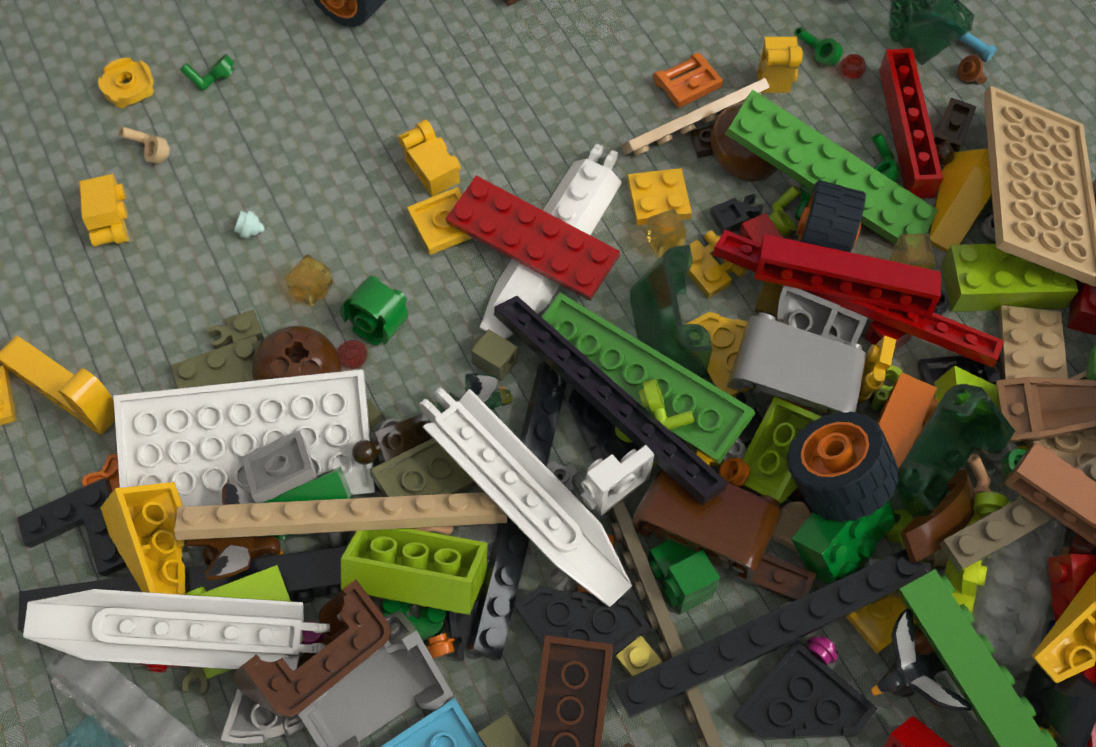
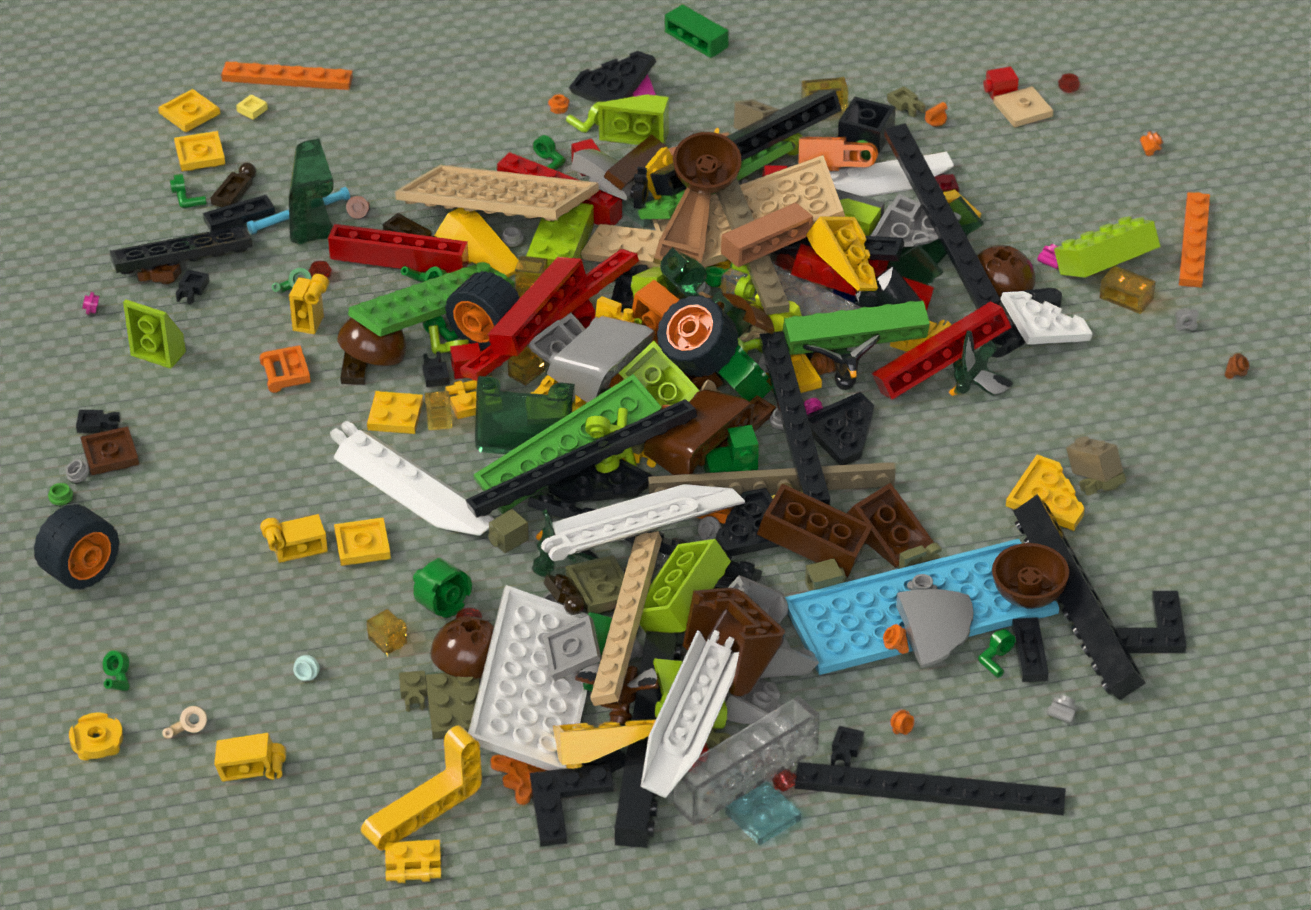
camera: 75 degrees left, 20 degrees down
red plate [445,175,620,301] -> none
white plate [580,445,654,516] -> none
tan plate [621,78,770,156] -> none

